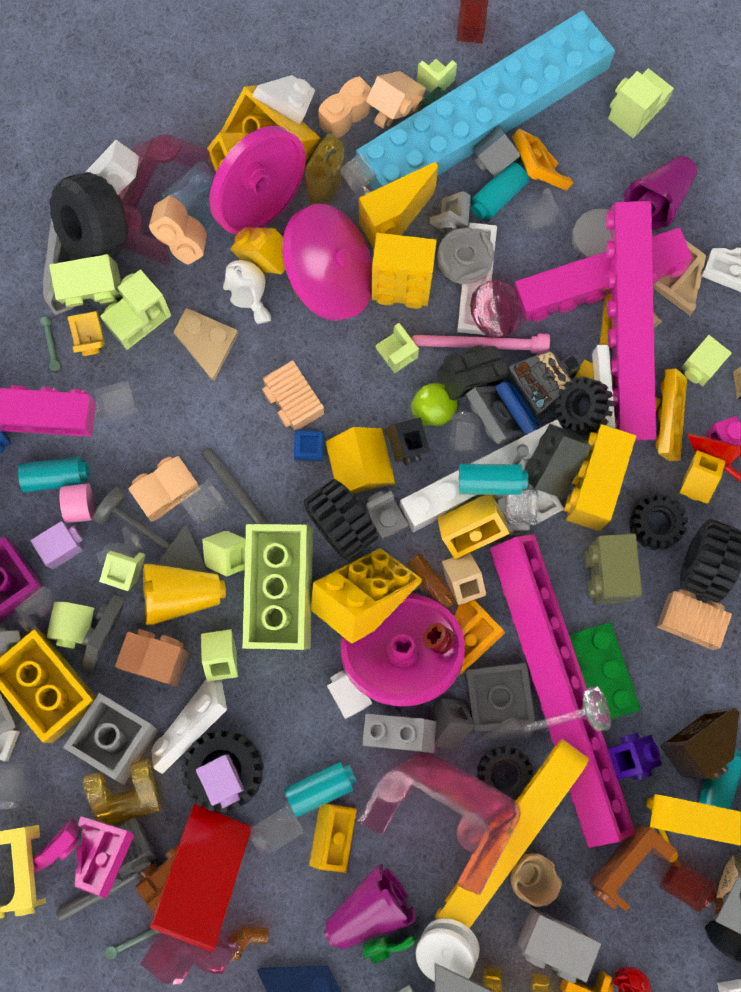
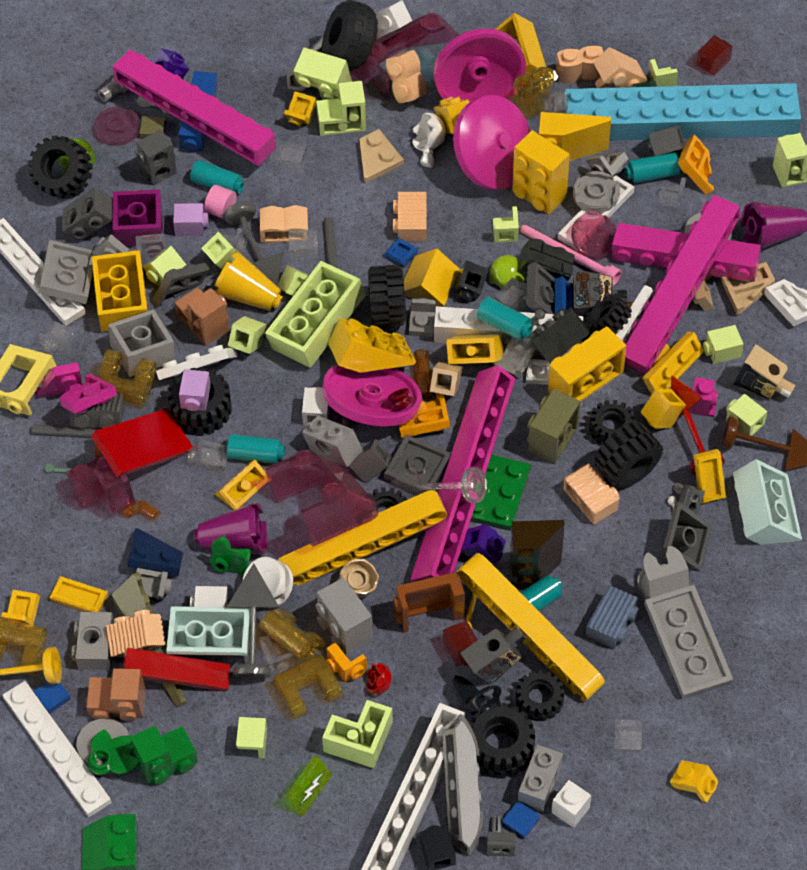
camera: 35 degrees right, 20 degrees down
sand green hinge [40,316,61,372] -> none
white wing [252,75,315,125] -> none

